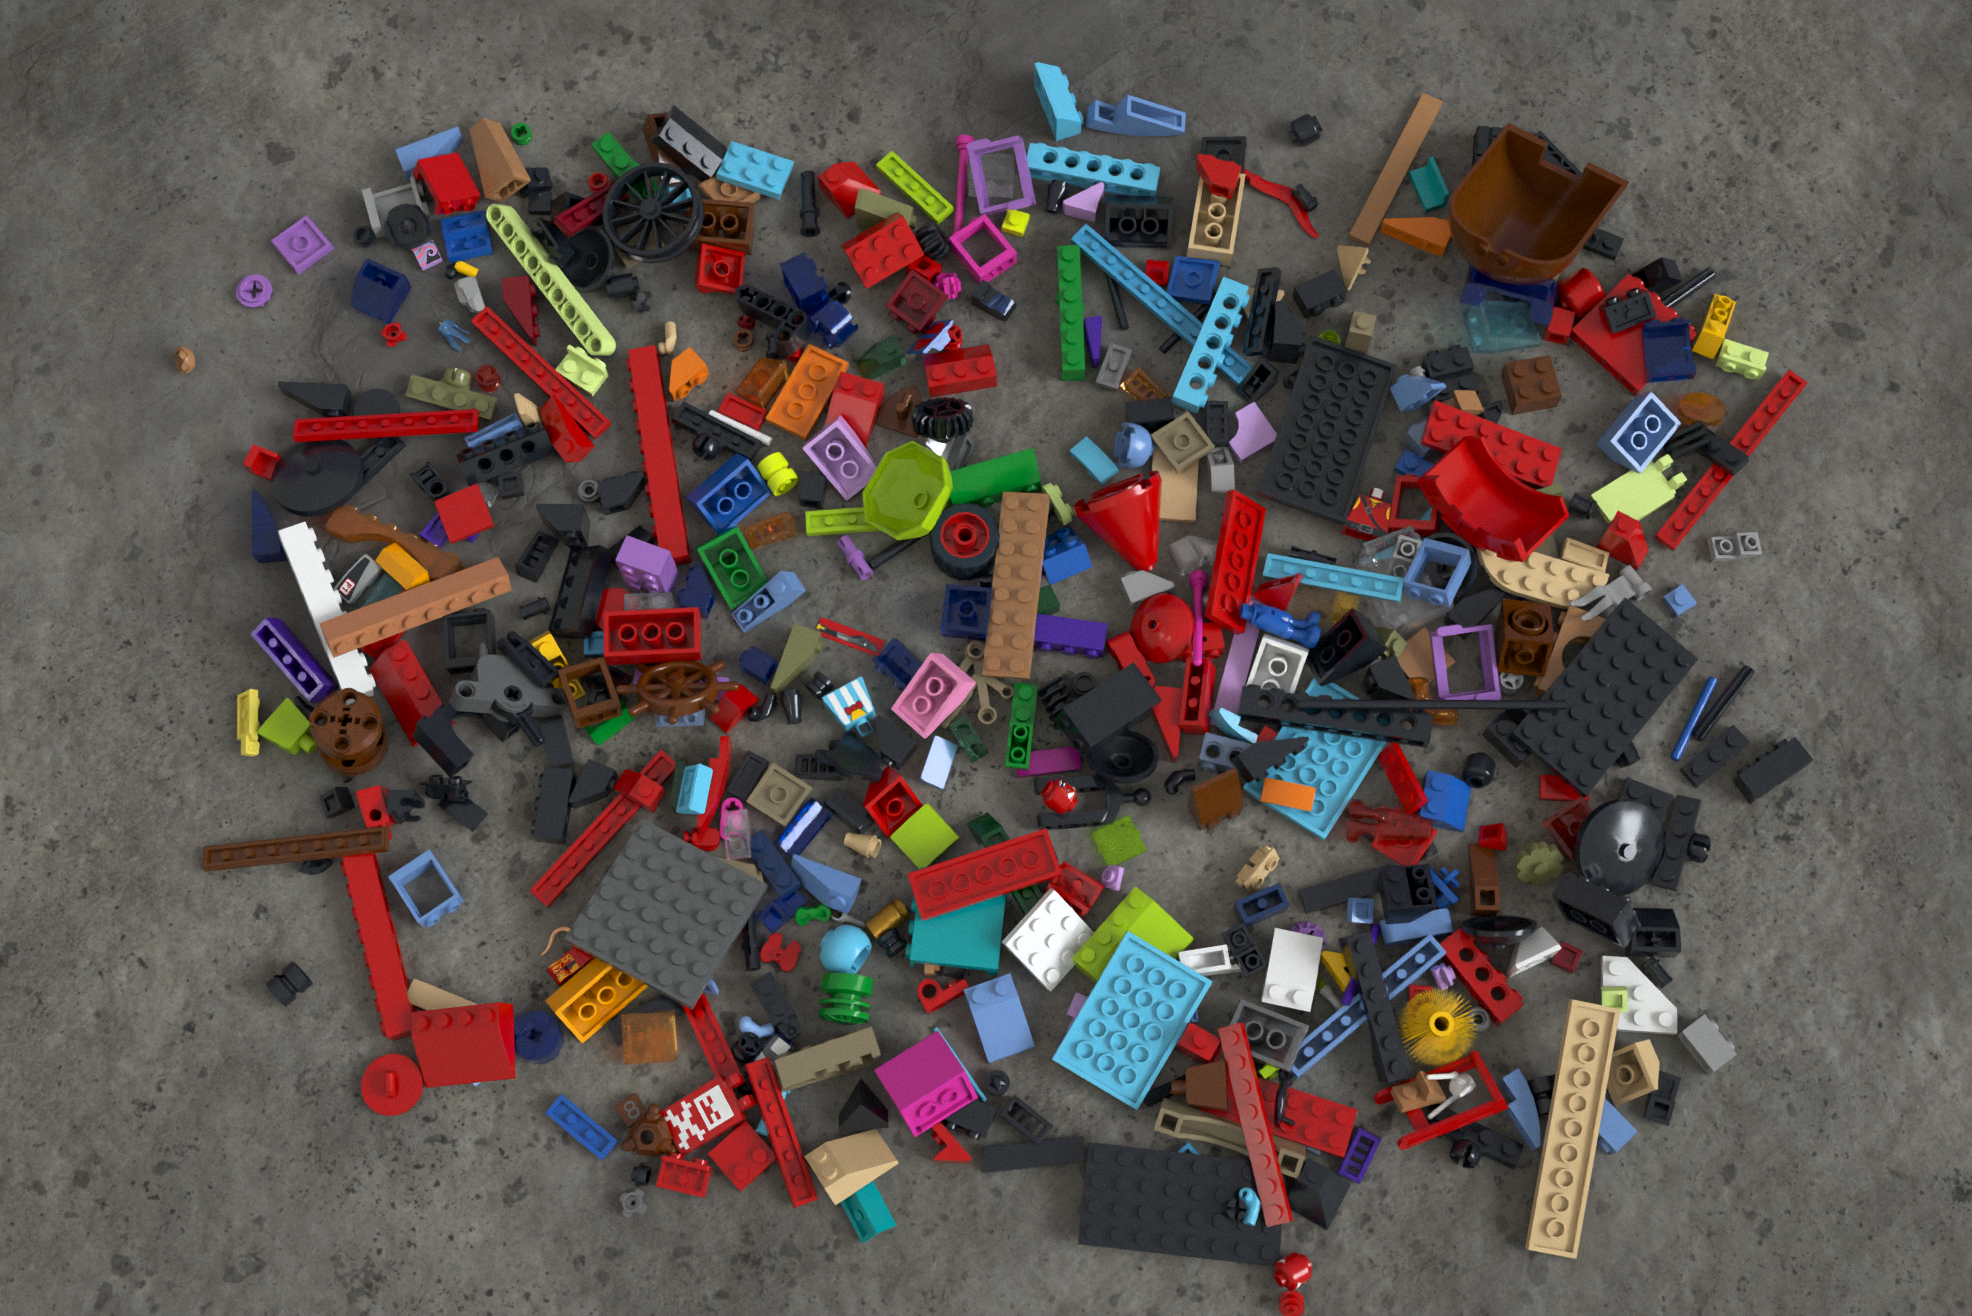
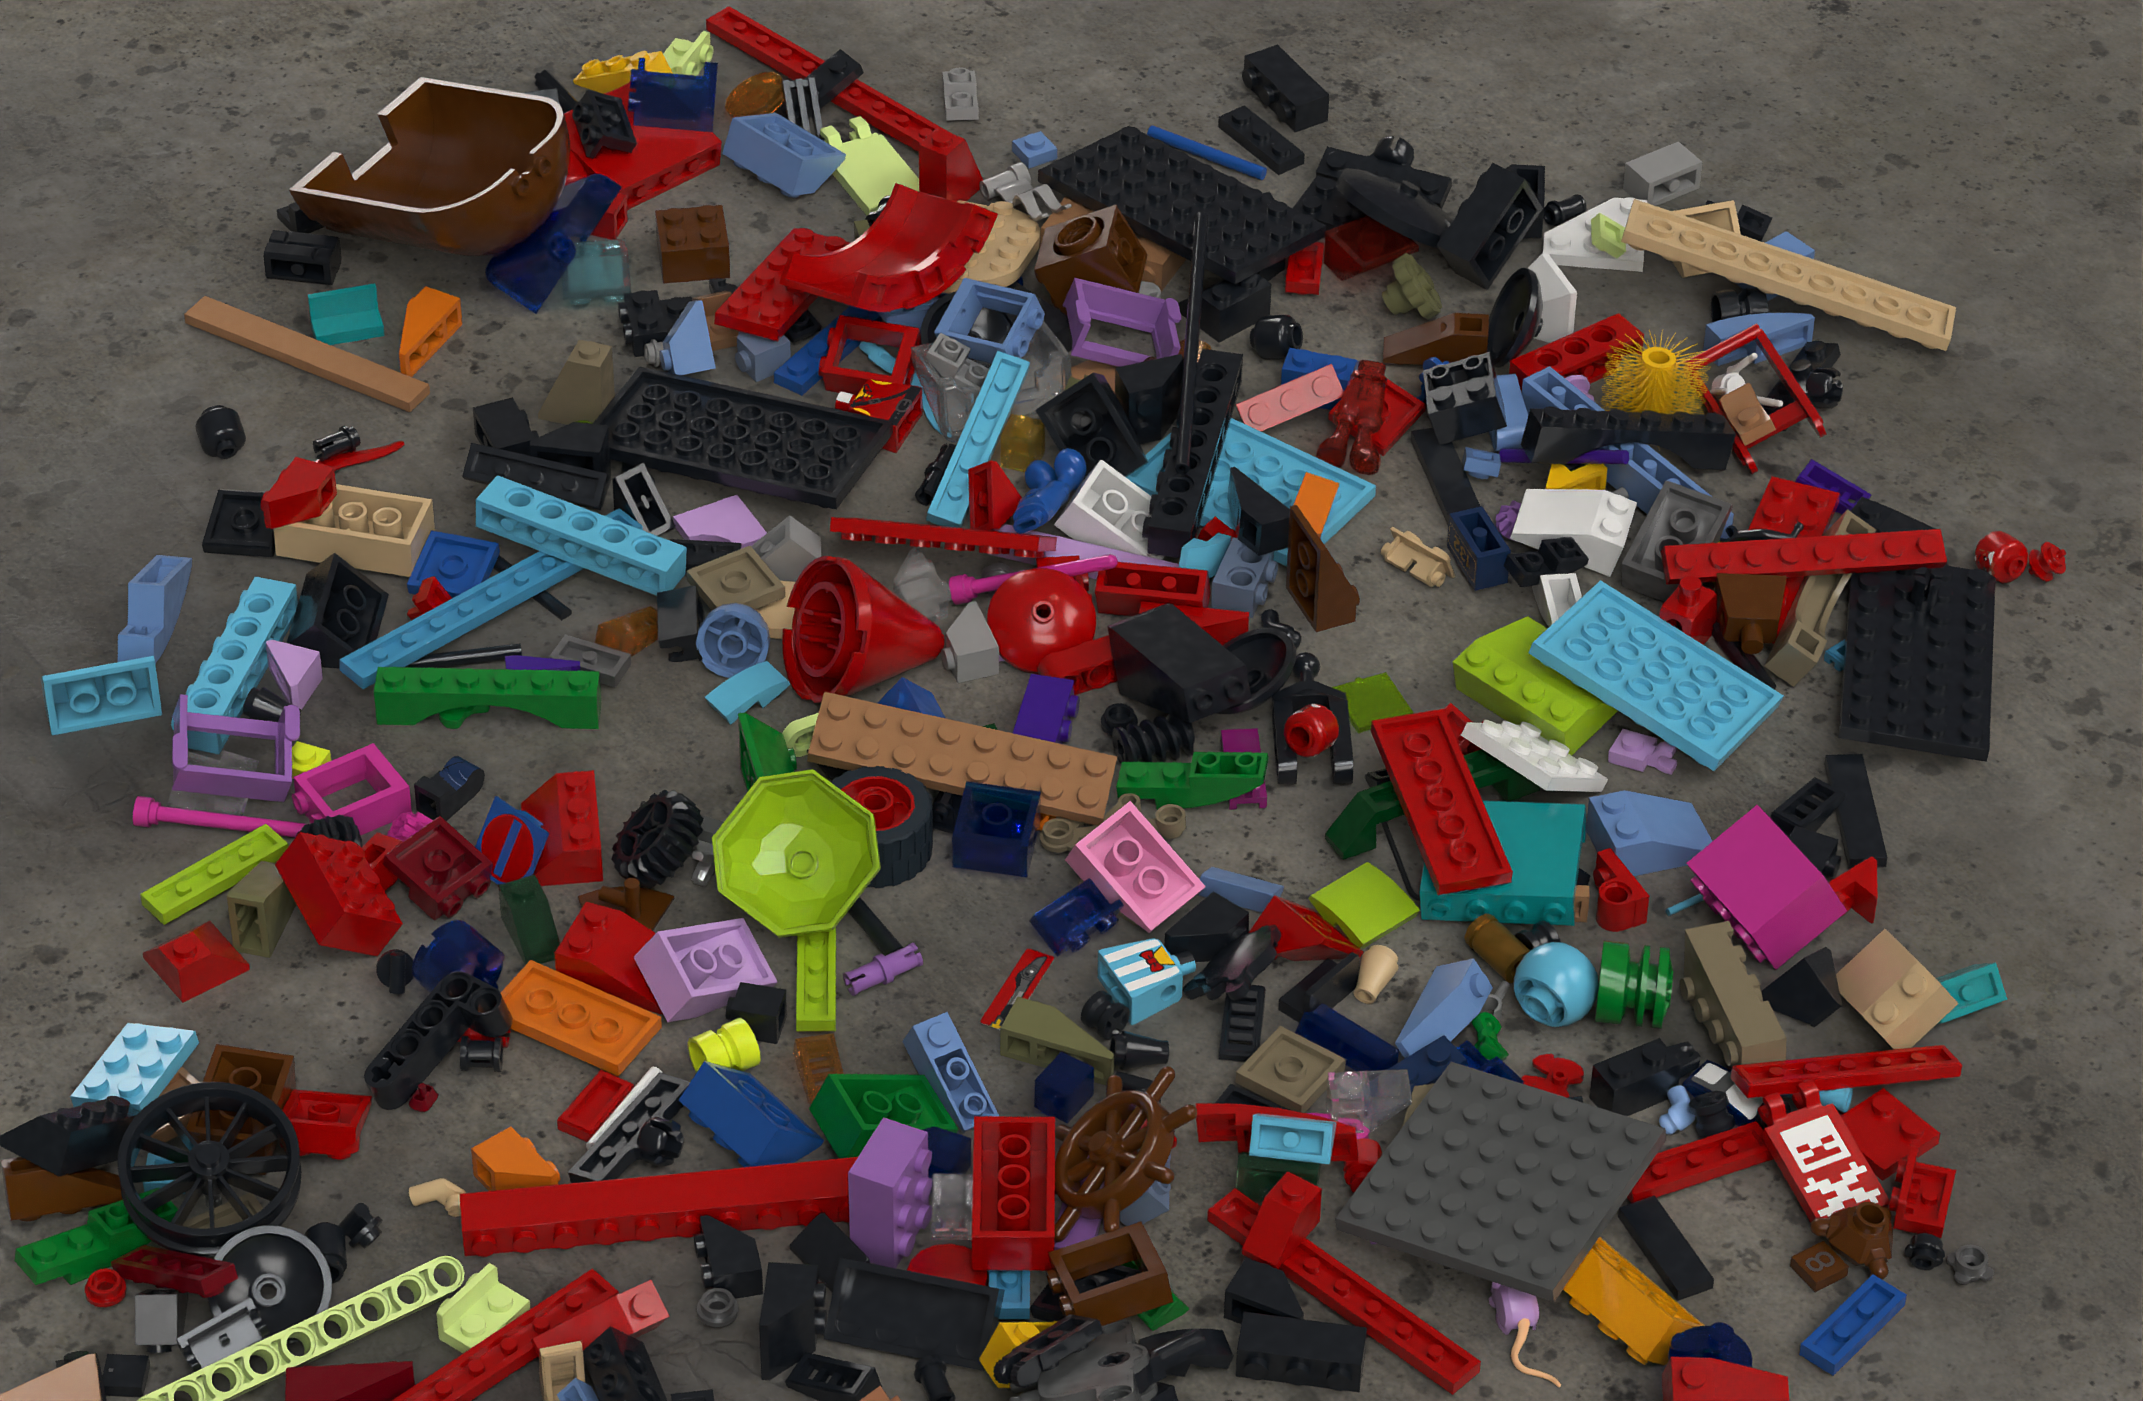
camera: 90 degrees left, 30 degrees down
red leg [547,946,594,987] -> none
clear orange slope [621,1011,677,1064] -> none
reddish brown bush [733,329,754,352] -> none
clear orange slope [734,357,789,409] -> none
clear blue brick [780,252,829,318] -> none
black pin [799,170,820,237] -> none
clear green leg [947,715,988,764] -> none
lavender plate [1102,865,1124,892] -> none
medium azure arm [1239,1187,1261,1226] -> none
tan piece [1337,245,1371,290] -> none
red slope [1478,823,1508,851] -> none
black axle [1692,665,1755,742] -> none

